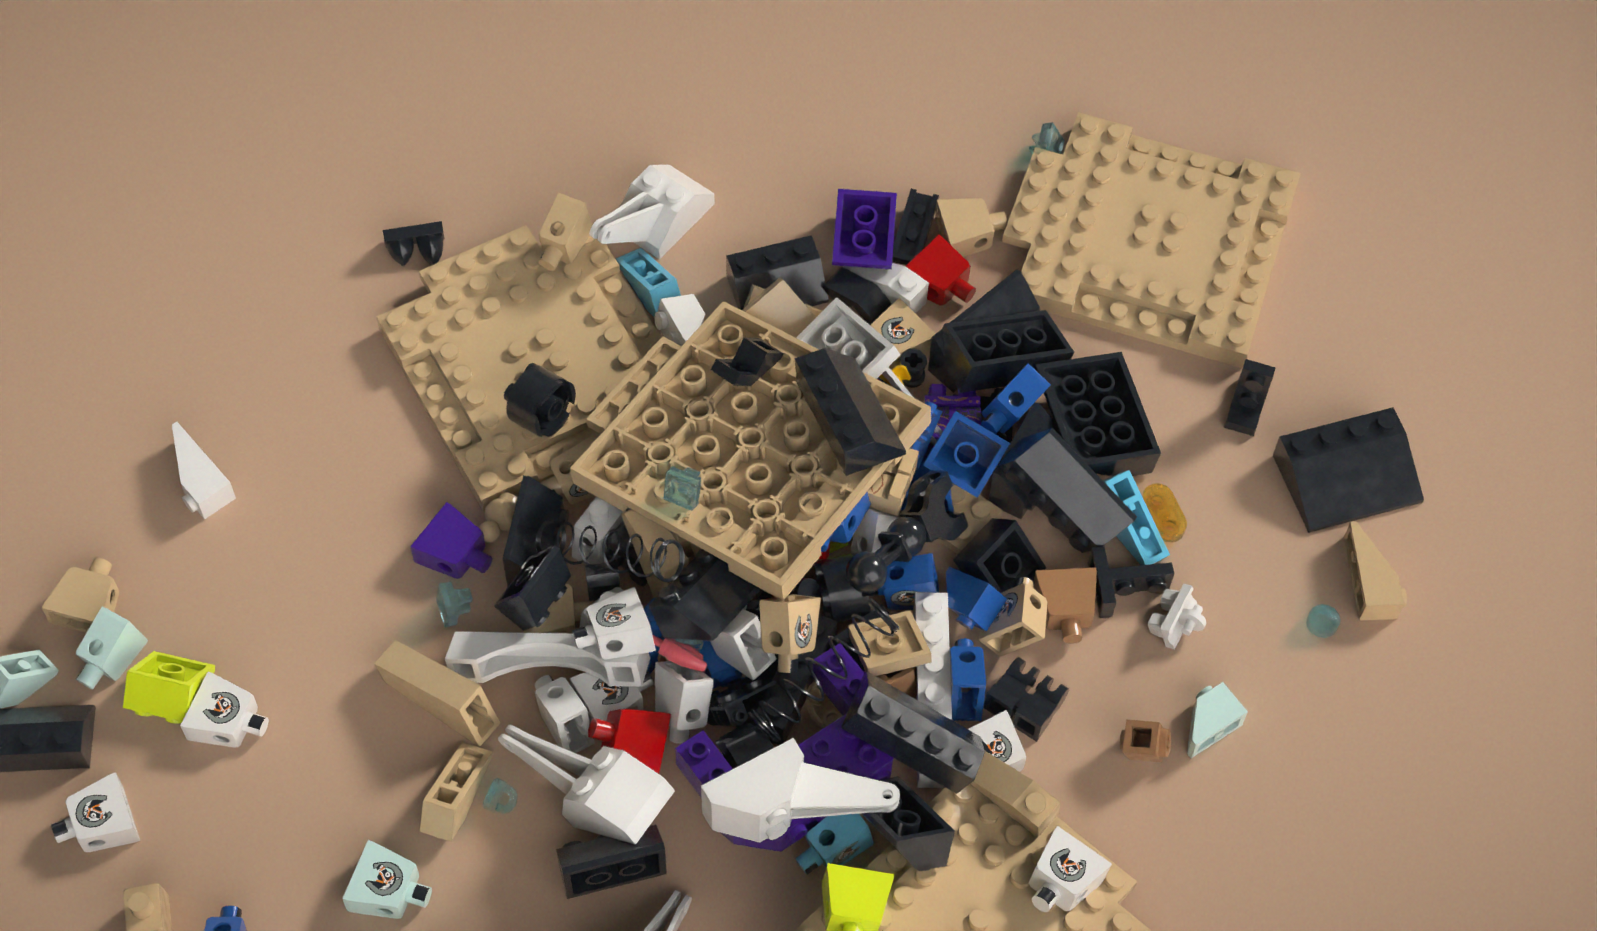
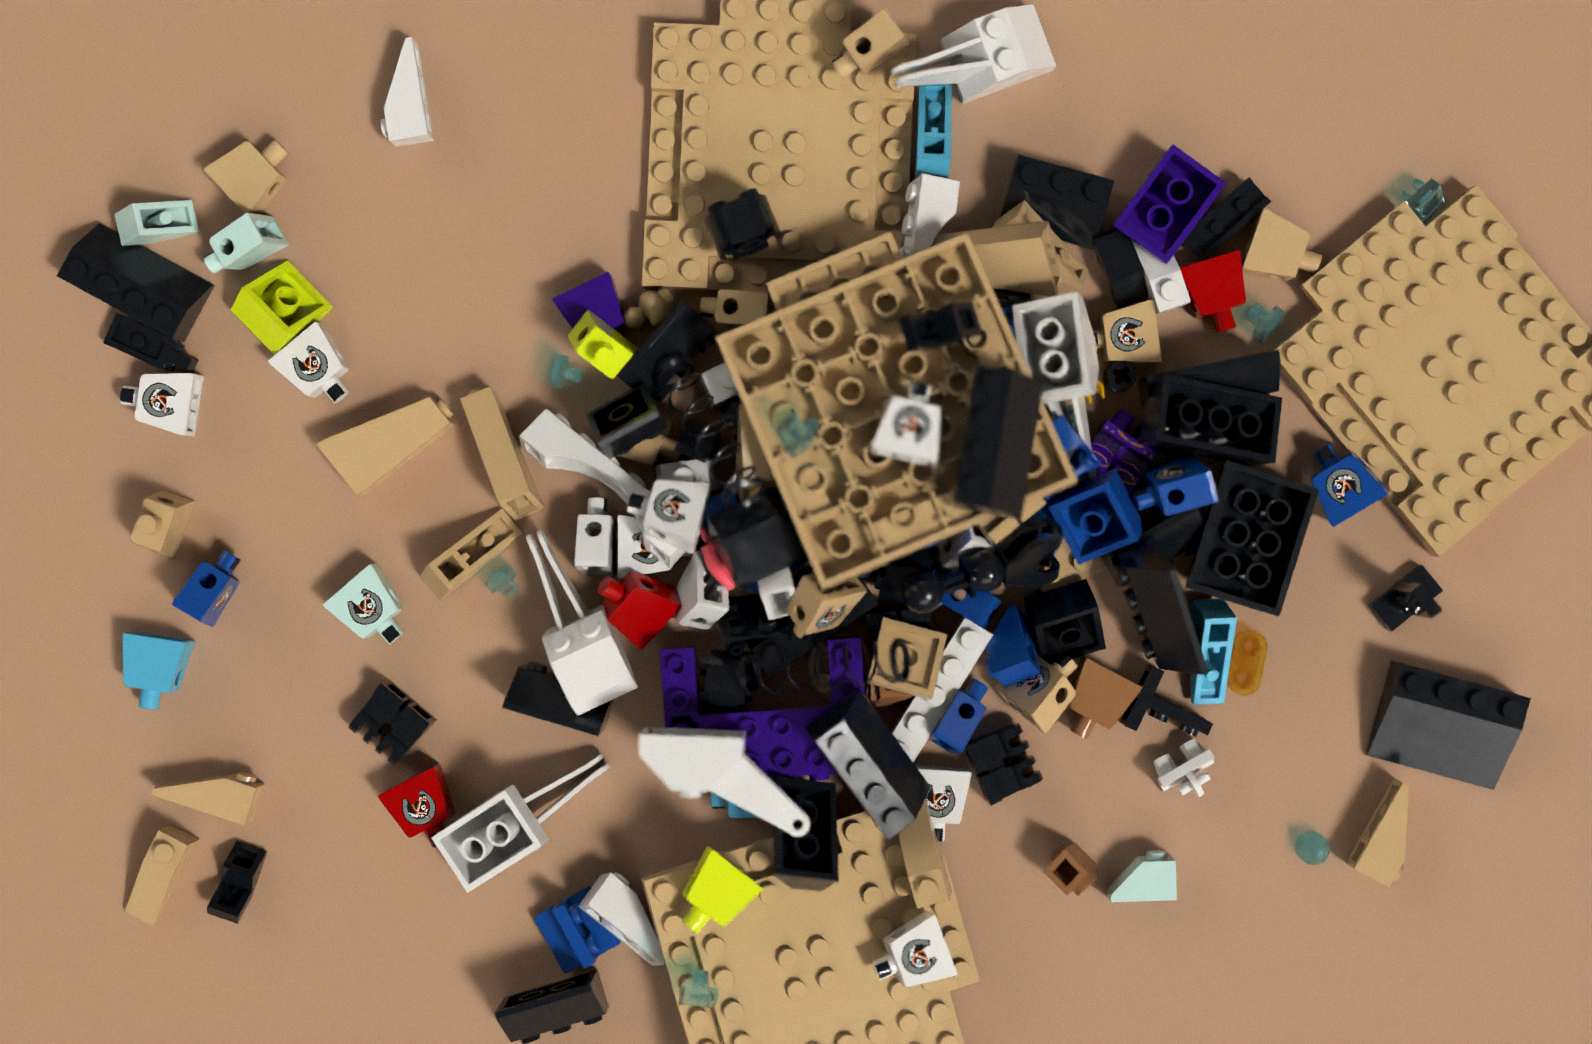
camera: 30 degrees right, 30 degrees up
none -> black hinge [103,313,198,372]
none -> tan slope [316,397,455,496]
none -> neon yellow torso [568,310,638,380]
none -> white torso [871,381,941,468]
none -> clear light blue tile [1247,303,1287,345]
none -> blue torso [1311,443,1389,527]

